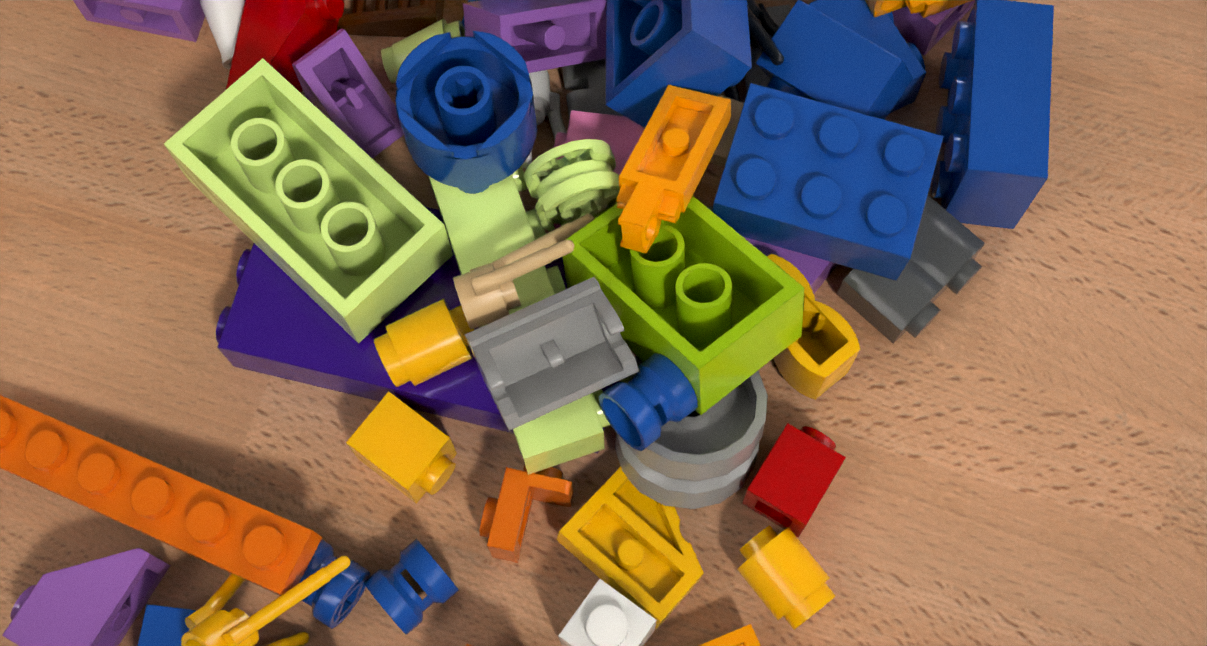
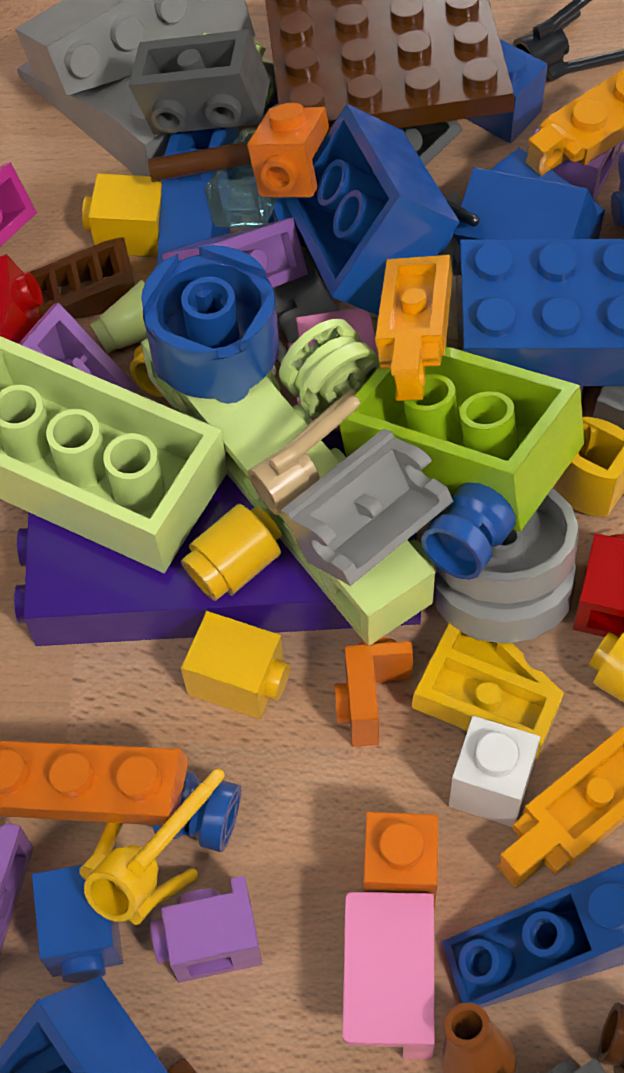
camera: 15 degrees left, 10 degrees down
blue wheel [364,539,459,635] -> none

